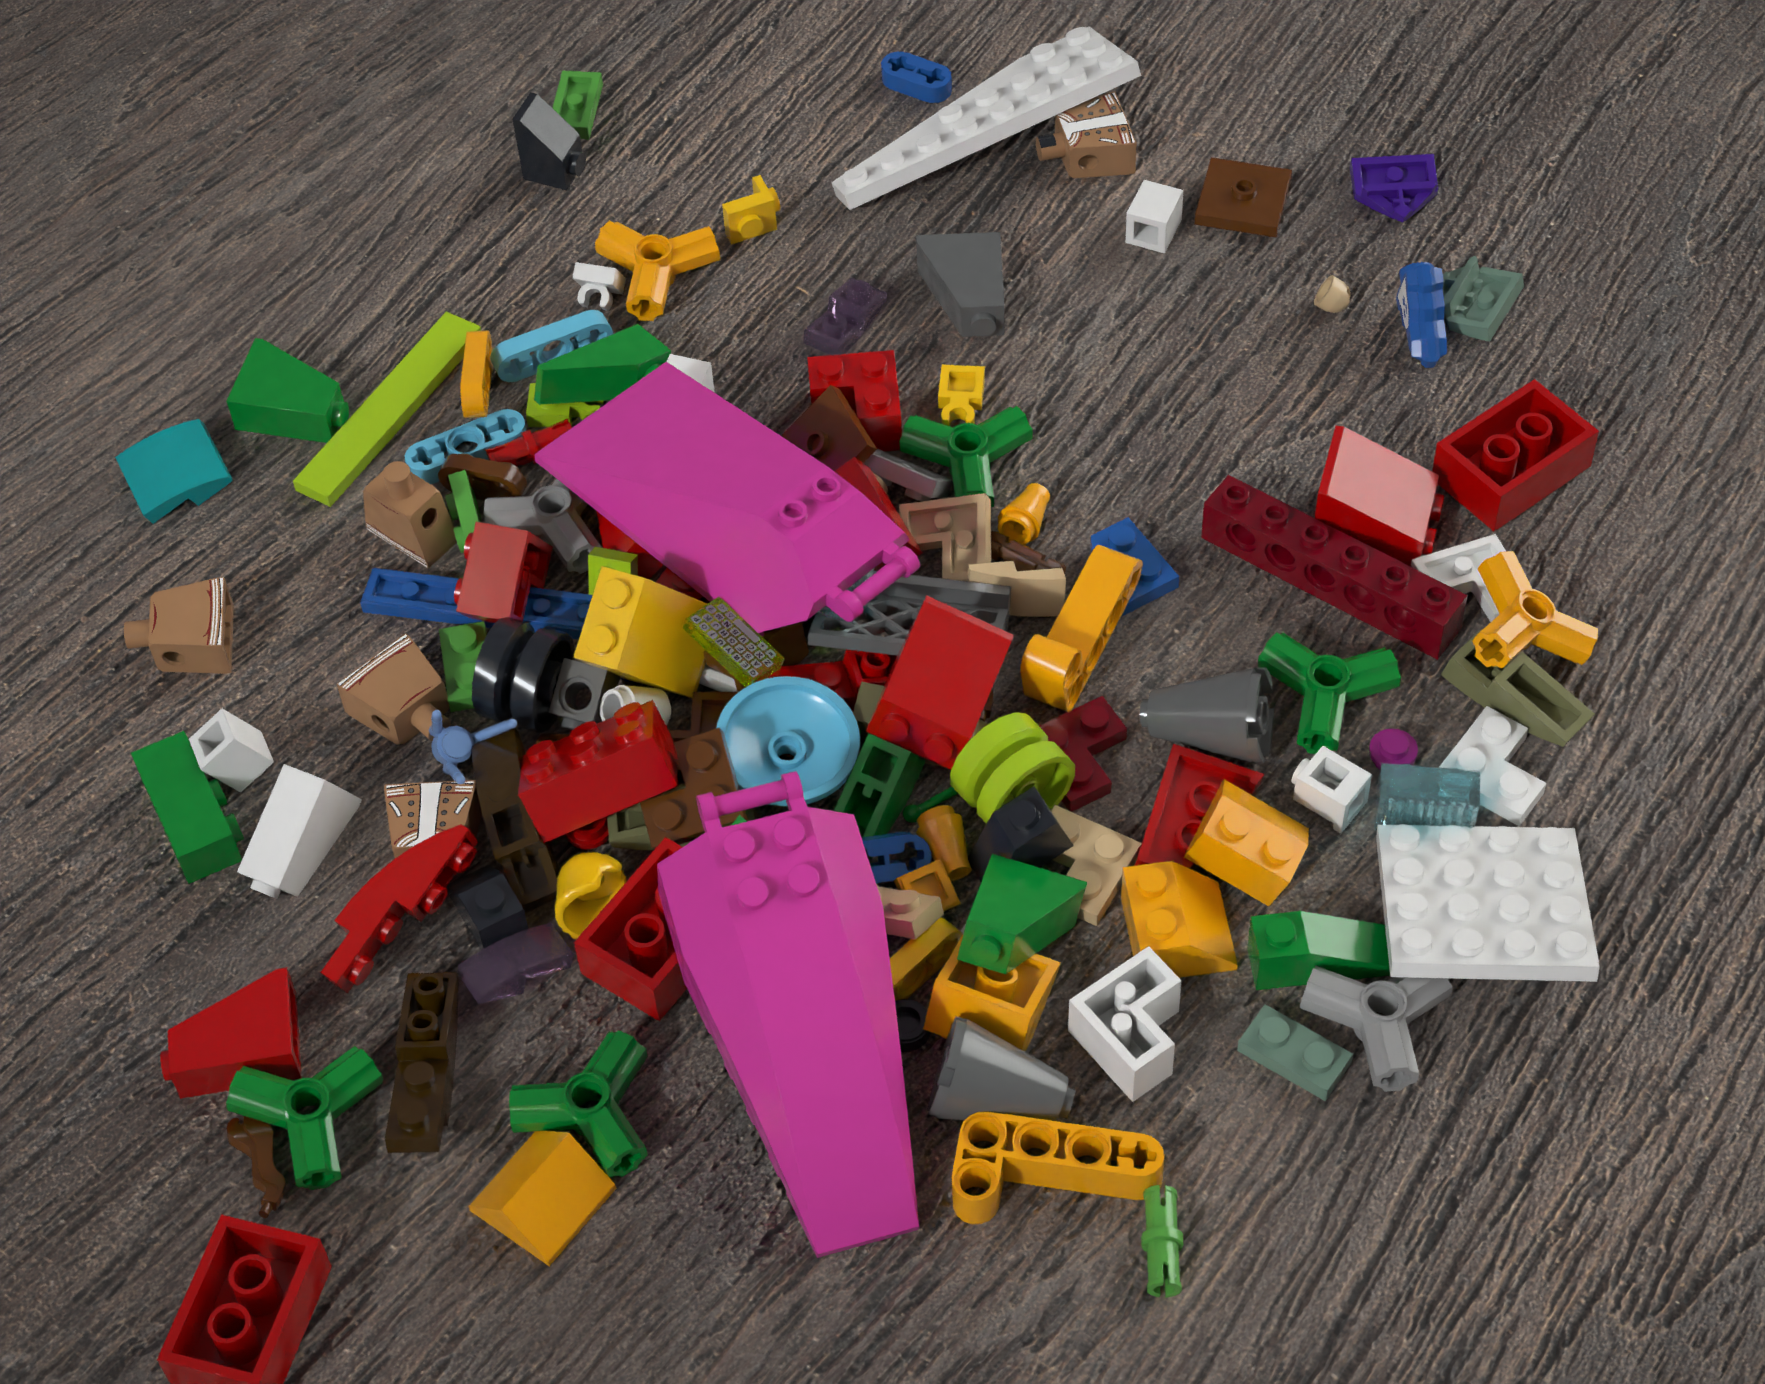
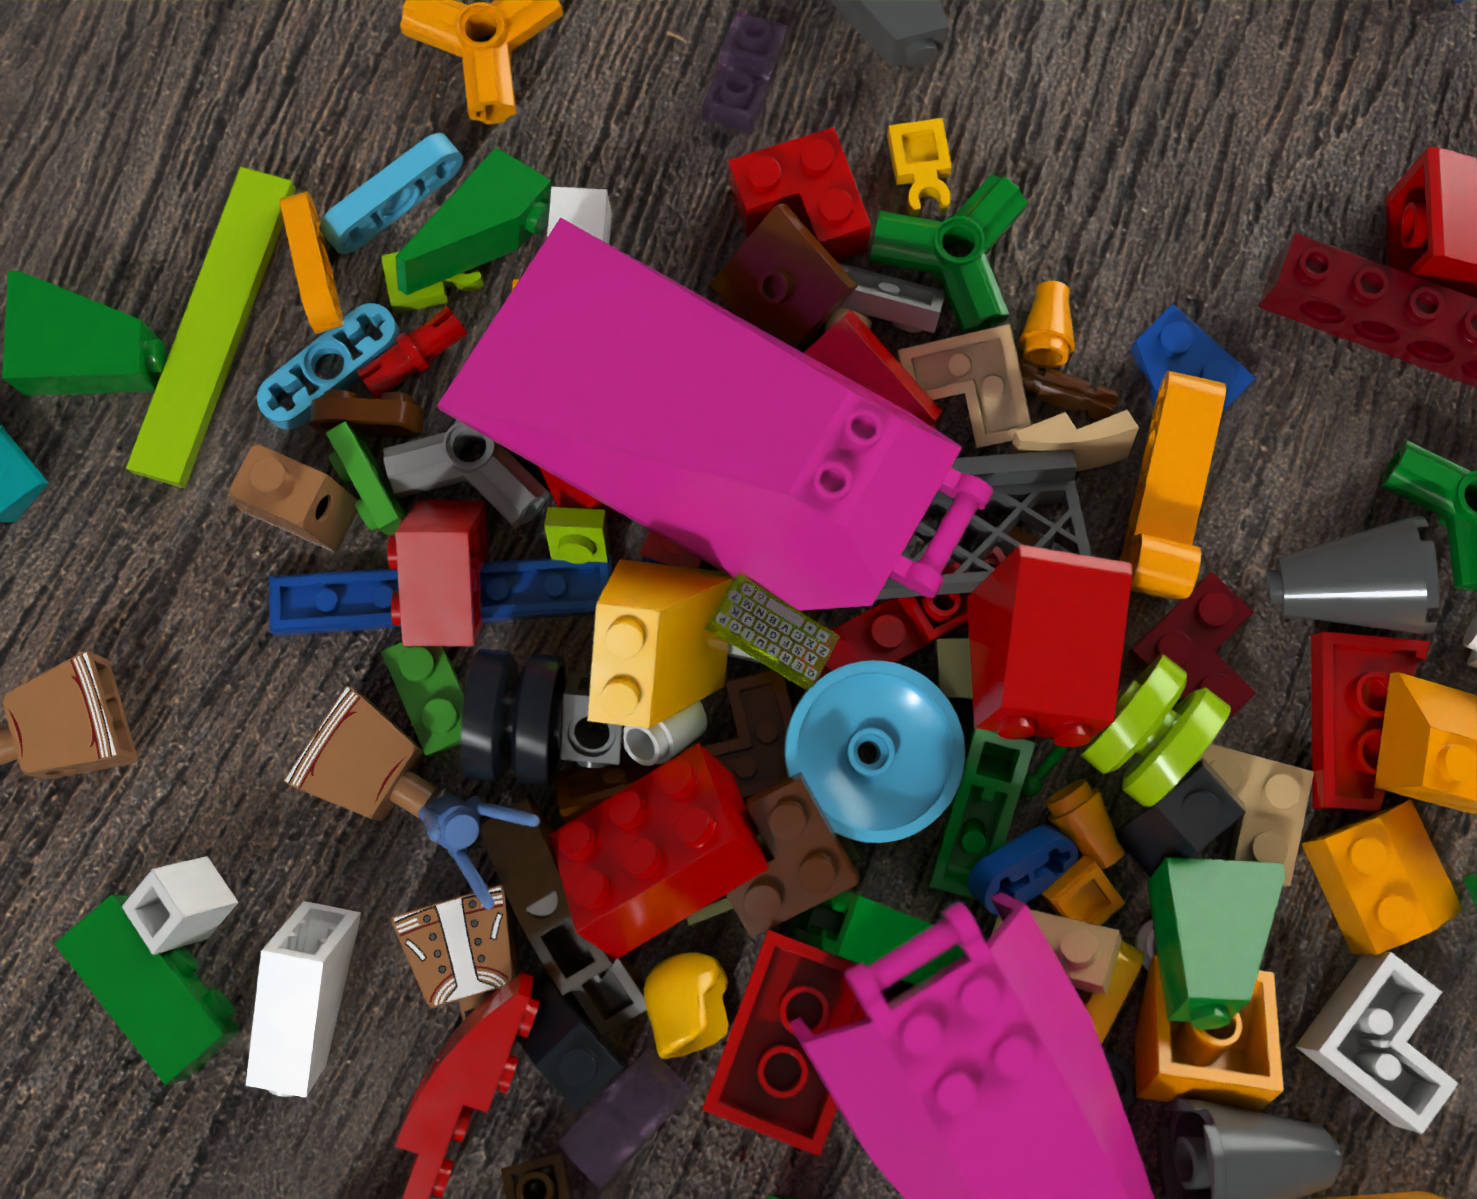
camera: 15 degrees left, 25 degrees up
white tile [572,262,626,311] -> none

